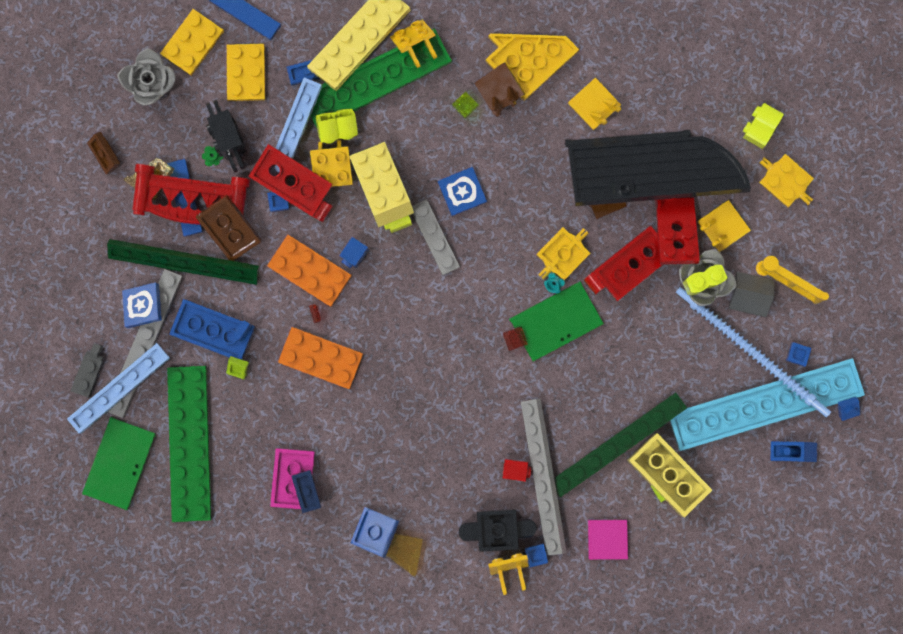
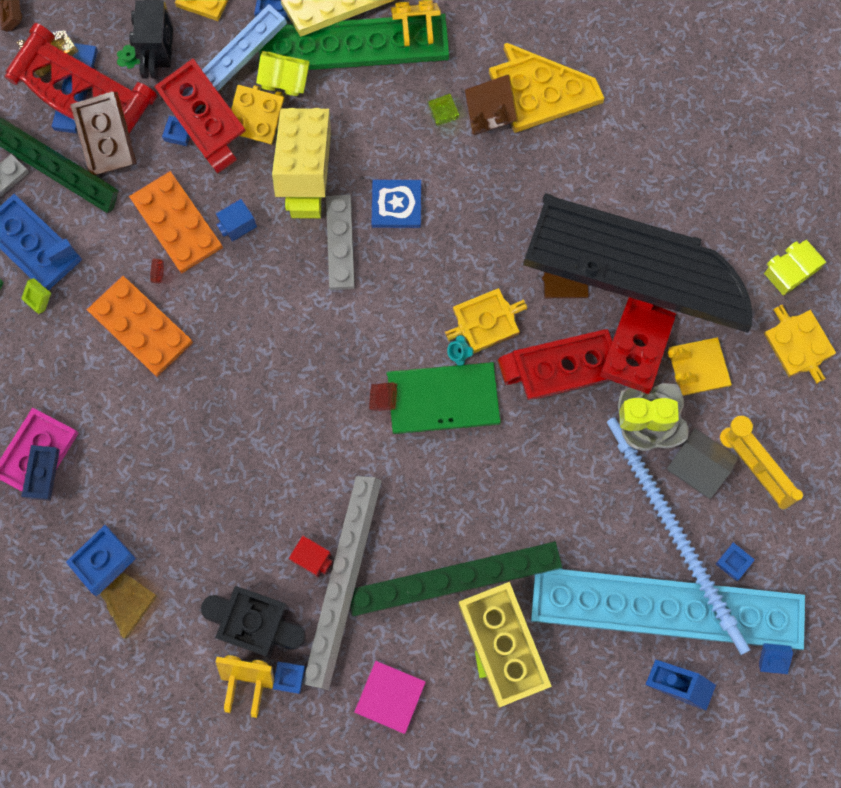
camera: 20 degrees right, 10 degrees down
yellow plate [568,78,621,131] -> none

